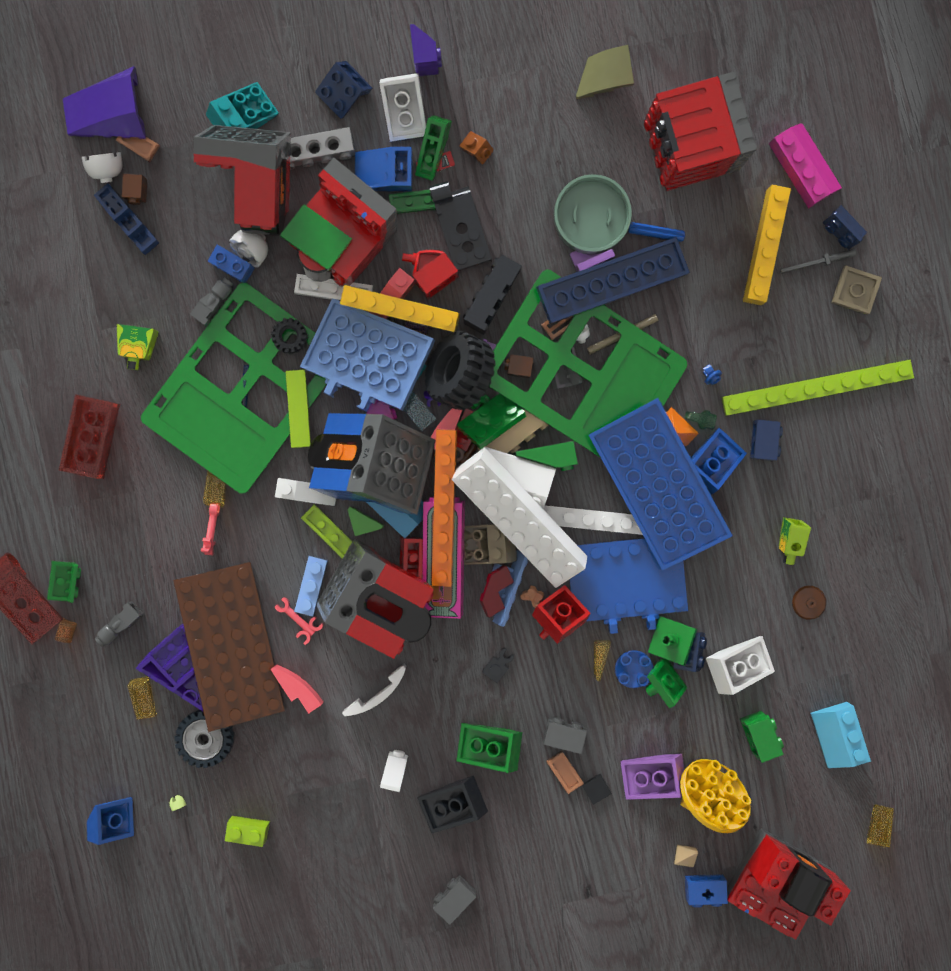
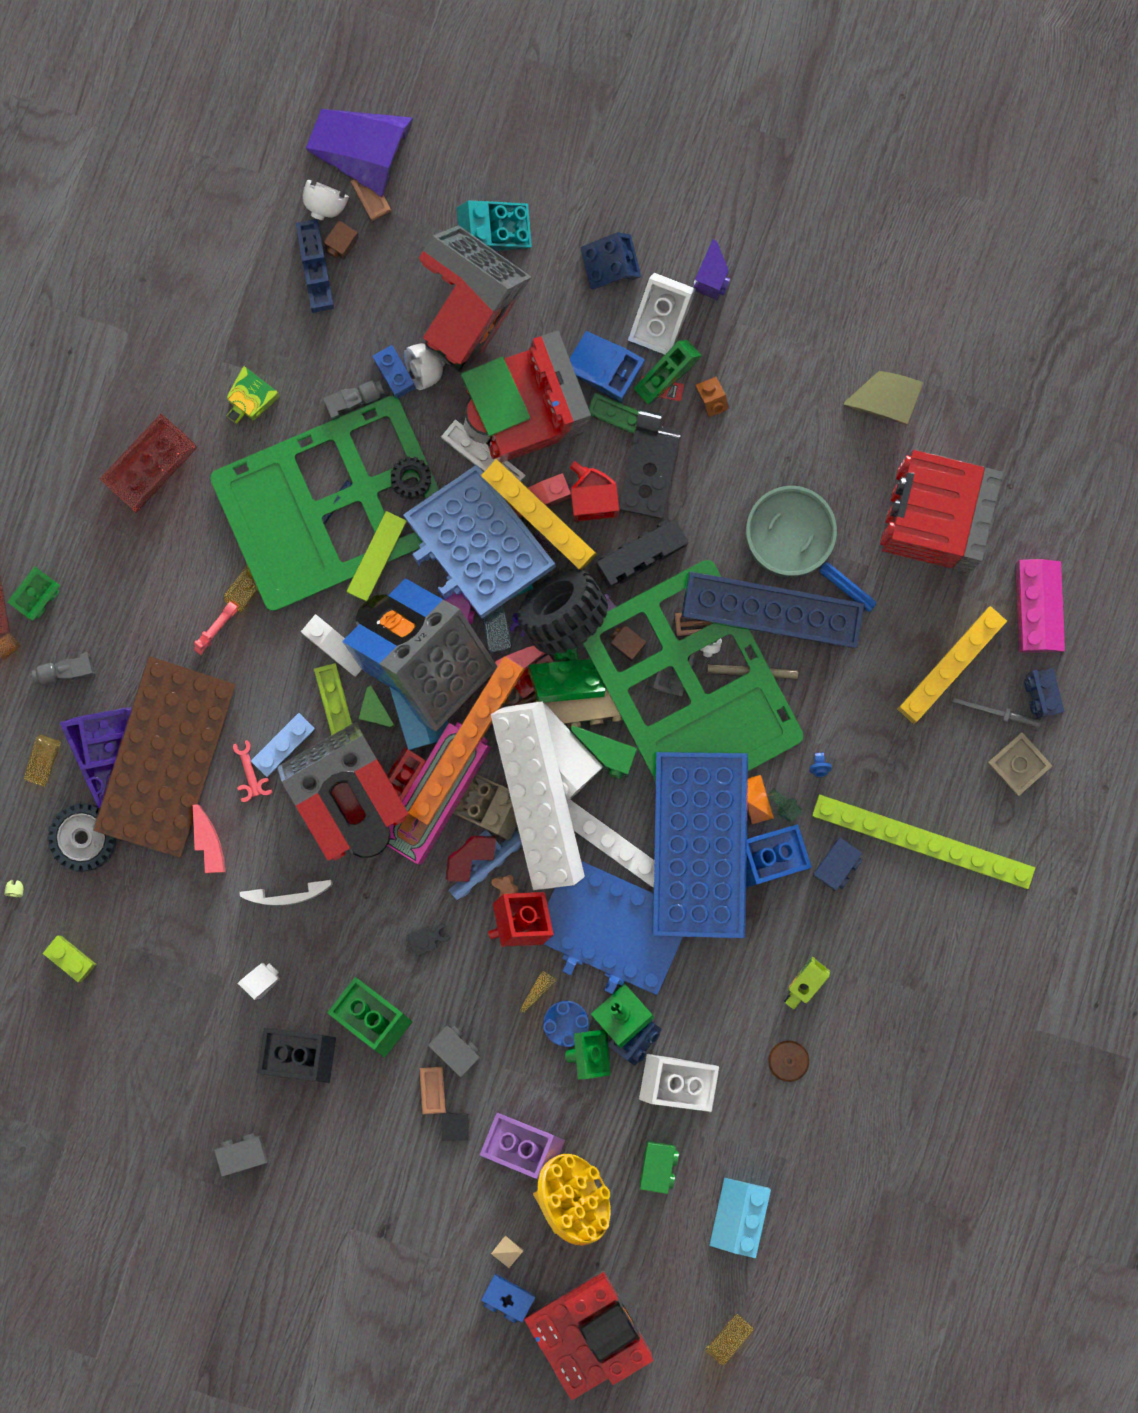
camera: 25 degrees right, 5 degrees down
light grey brick [290,127,355,170] -> none
medium lavender panel [570,249,615,272] -> none

